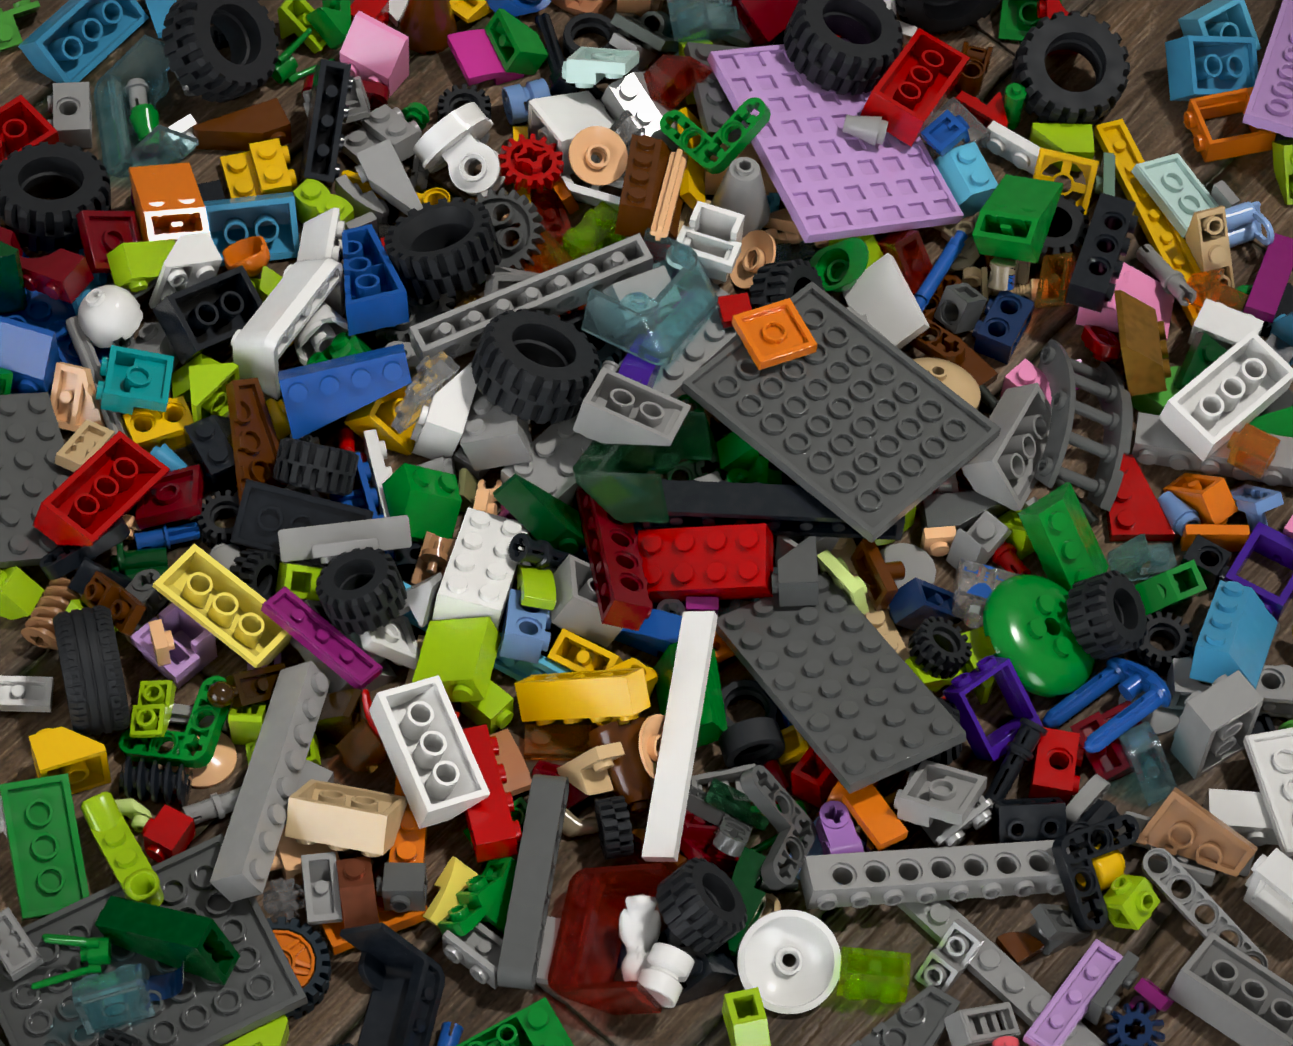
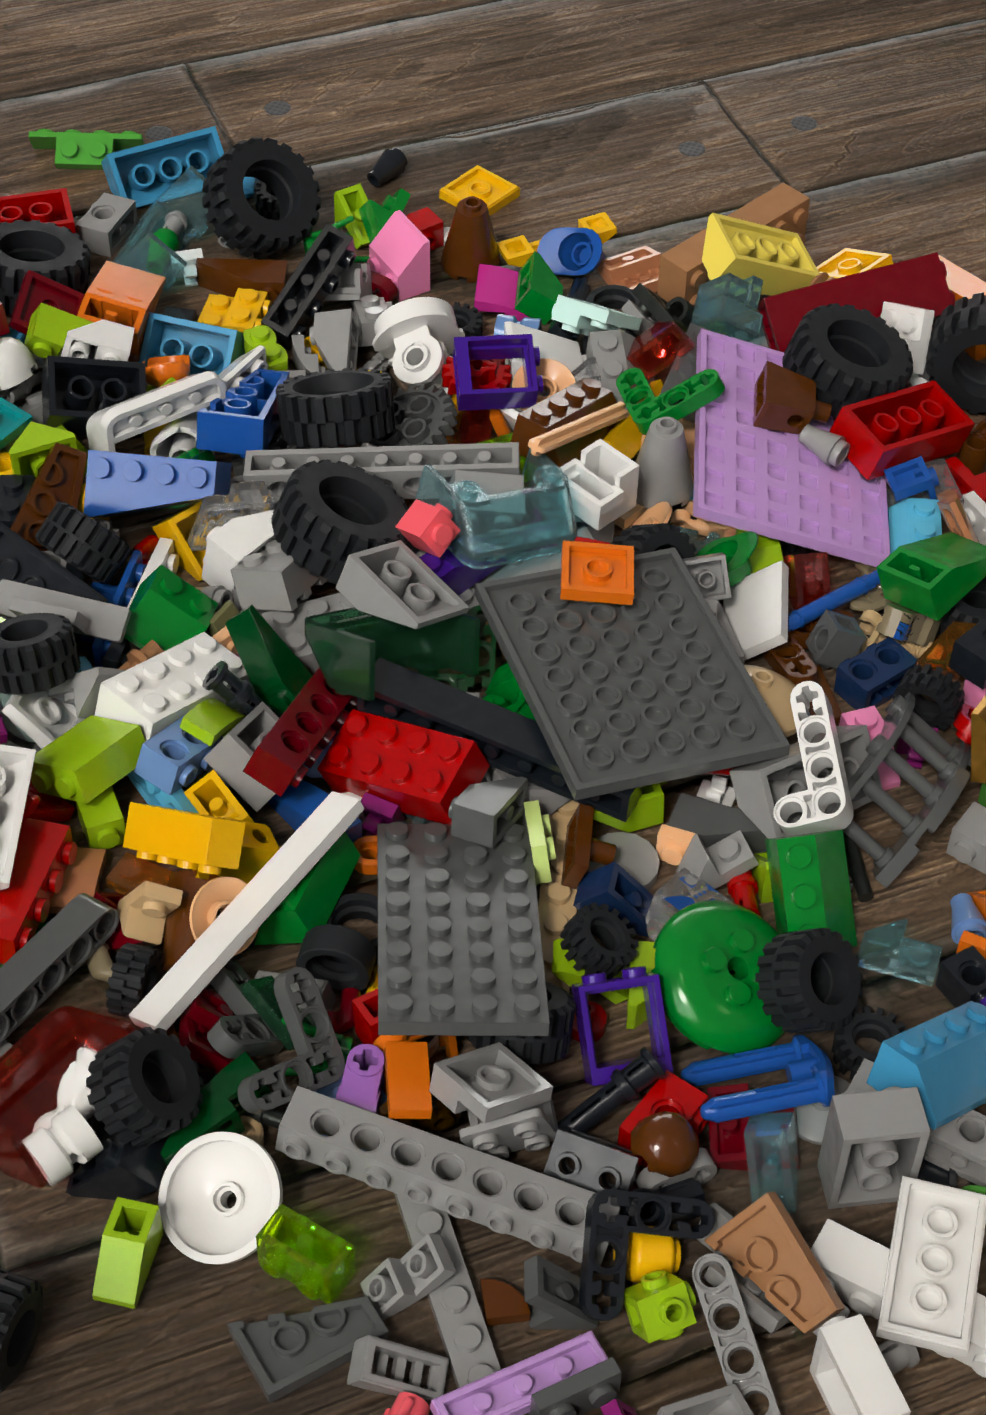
camera: 30 degrees right, 10 degrees down
red wing [1106,454,1175,542] -> none
green slope [1135,559,1207,615] -> none
none -> coral brick [395,499,461,558]
none -> dark purple window [452,334,543,411]
none -> reddish brown hair [631,1111,700,1177]
none -> light grey piece [682,552,731,600]
none -> reddish brown torso [753,361,832,435]
none -> white beam [773,681,853,836]
none -> black tyre [893,664,965,731]
none -> nougat slope [936,489,979,543]

